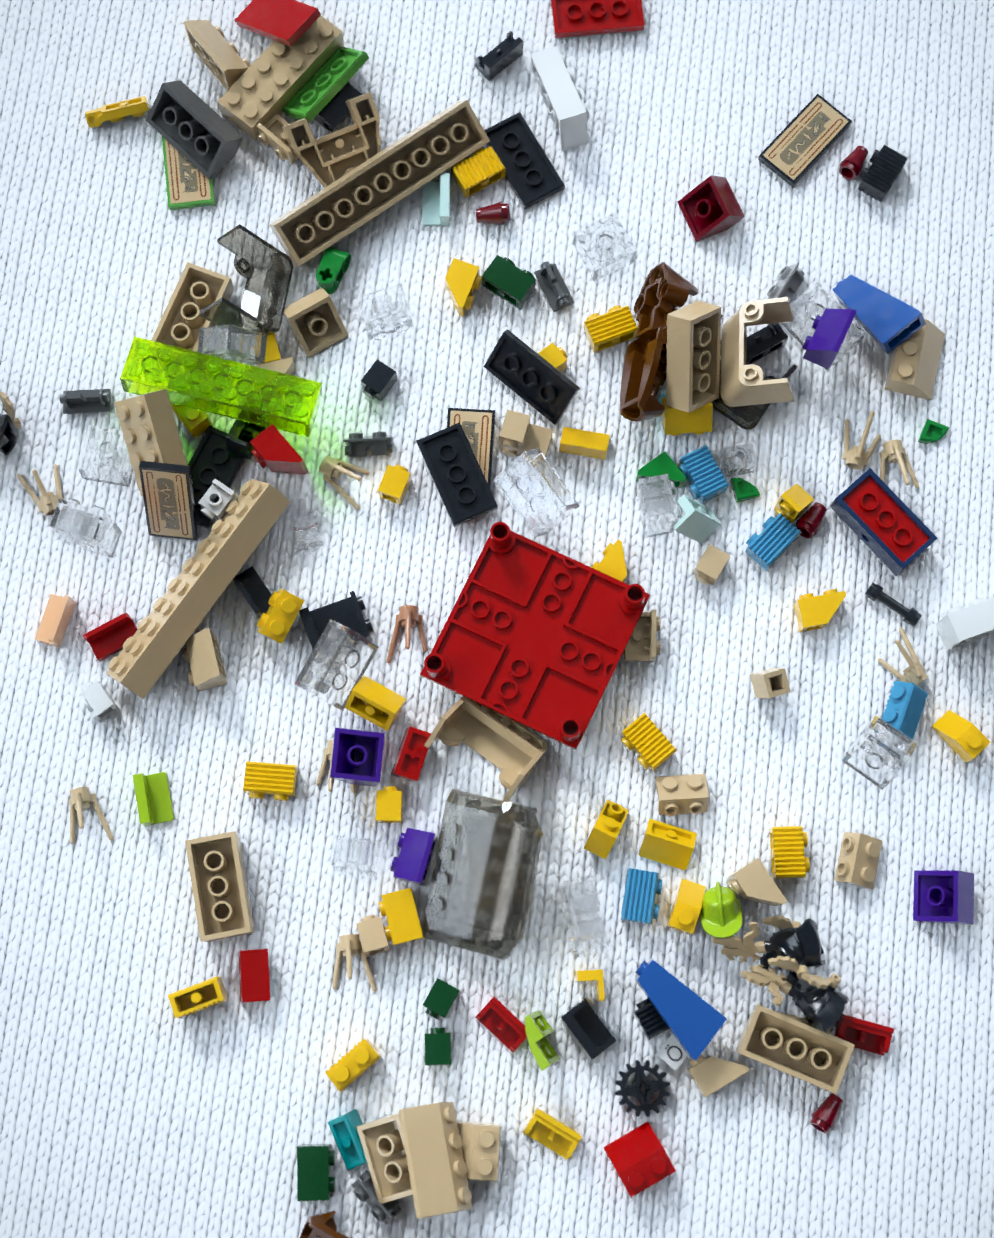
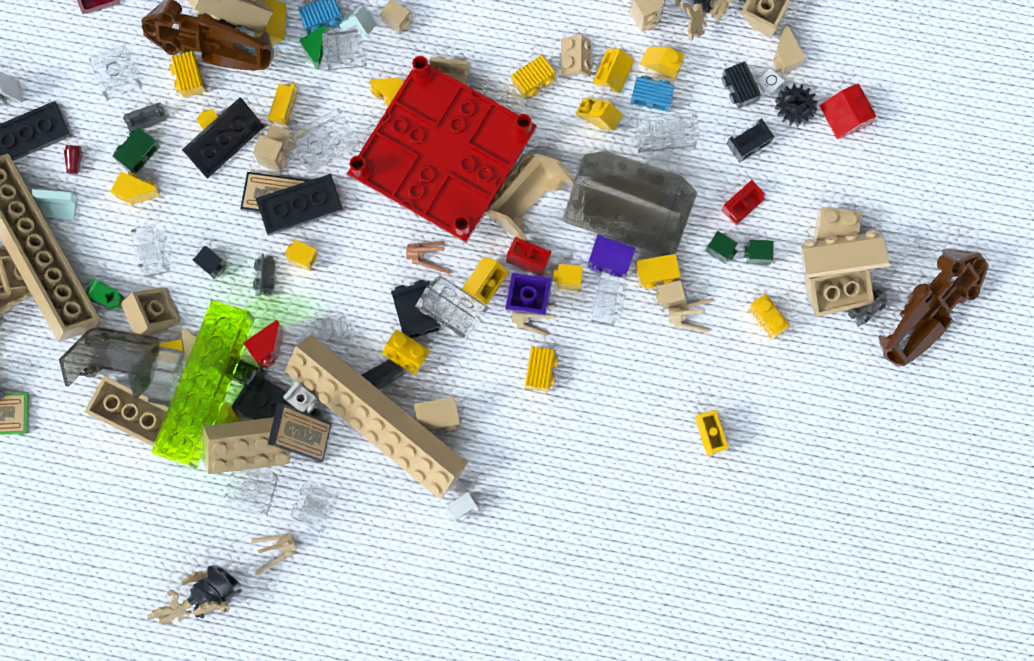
camera: 85 degrees left, 0 degrees up
light nougat panel [35,594,76,648] -> none
dark grey hinge [60,389,111,414] -> none
tan plant [69,787,114,844] -> none
red panel [83,612,138,662] -> none
lime panel [132,772,174,826] -> none
tan brick [185,831,255,942] -> none
red hinge [238,949,270,1003] -> none
dark green brick [297,1143,336,1201] -> none
tan plant [319,455,370,510] -> none
teal slope [327,1109,367,1171] -> none
yellow brick [452,146,505,198] -> none
yellow hinge [523,1107,582,1160] -> none
lime slope [525,1010,560,1071] -> none
yellow panel [575,970,605,1002] -> none
blue slope [635,959,727,1061] -> none
lime piece [700,882,742,938] -> none

